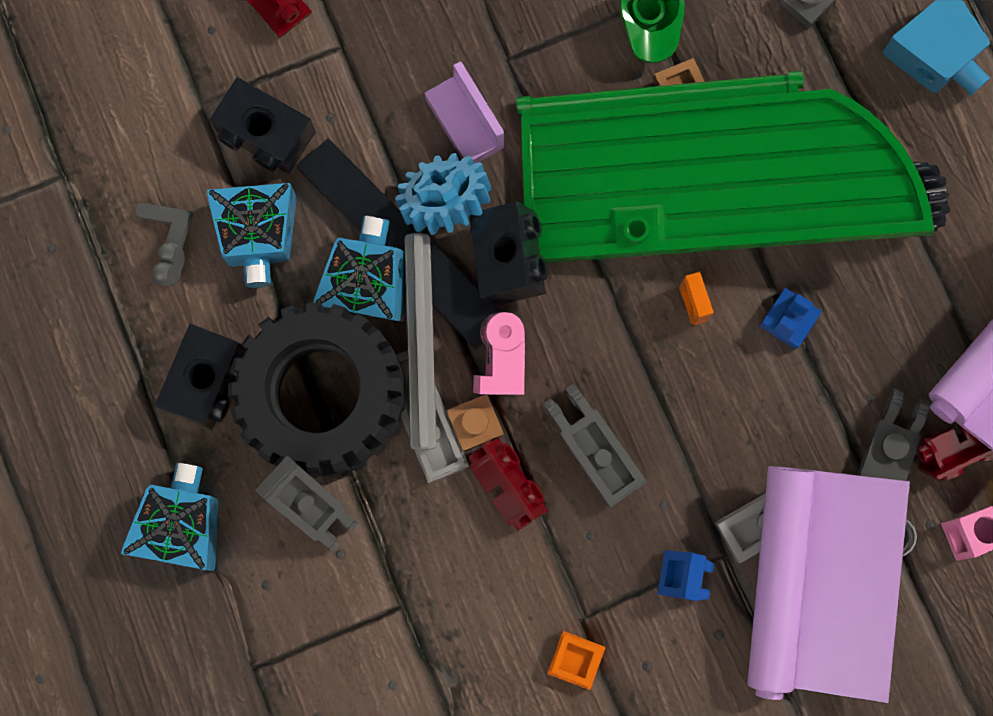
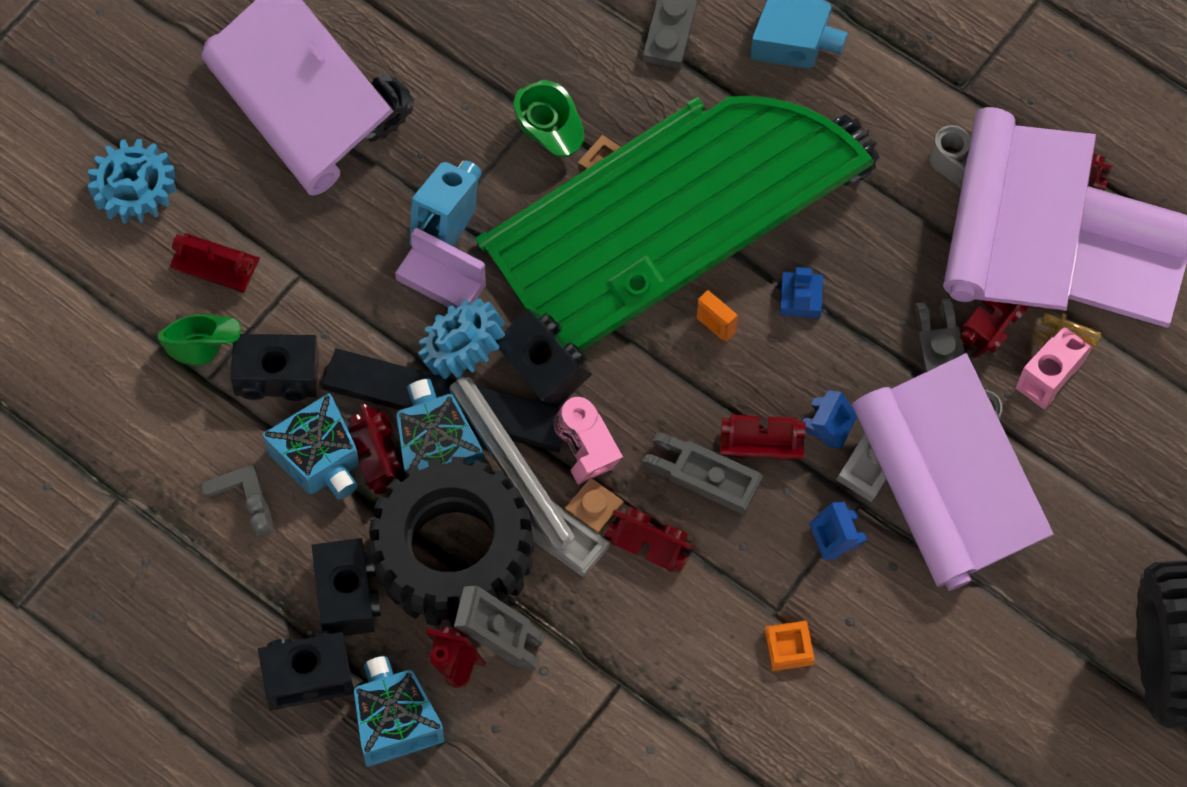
camera: 30 degrees left, 15 degrees down
none -> green piece [157,314,241,366]
none -> black brick [257,630,354,711]
none -> dark red hinge [347,404,406,494]
none -> dark azure torso [409,161,481,247]
none -> dark red hinge [425,627,486,688]
none -> dark red hinge [720,414,806,460]
none -> blue tile [803,390,857,449]

